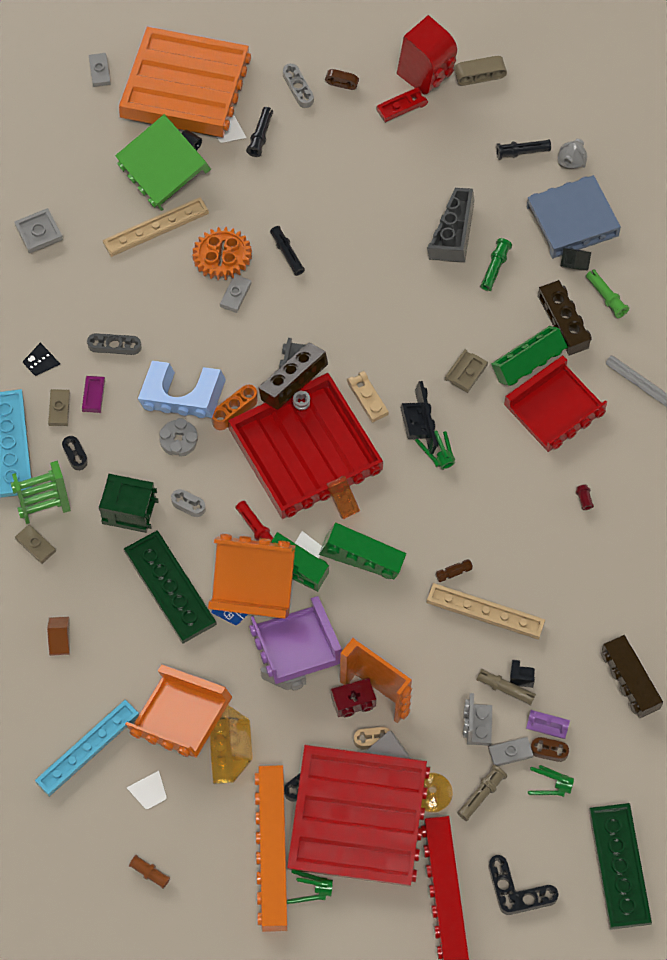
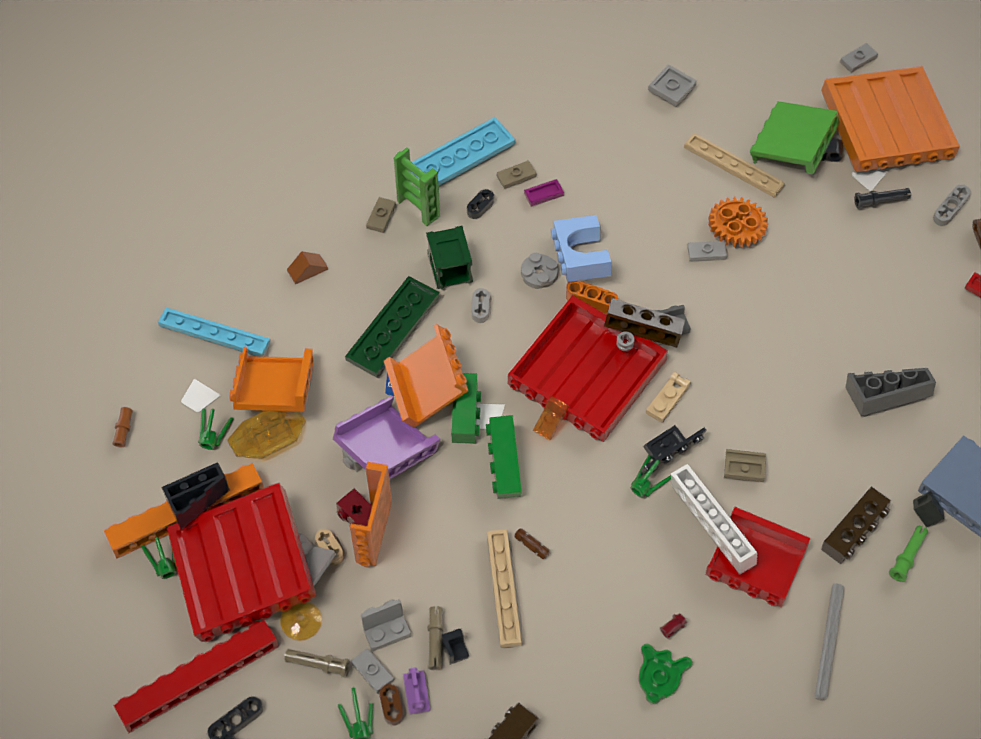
camera: 65 degrees right, 5 degrees down
black sticker [23,342,61,376] -> none
dark grey beam [87,333,142,355] -> none
red pin [235,500,273,541] -> none
black pin [270,226,305,276] -> none
green pin [480,238,512,291] -> none
green brick [491,326,567,386] -> none
none -> black wedge [161,462,230,530]
none -> green plant [198,408,233,450]
none -> green tile [638,644,693,704]
none -> white brick [671,464,757,574]

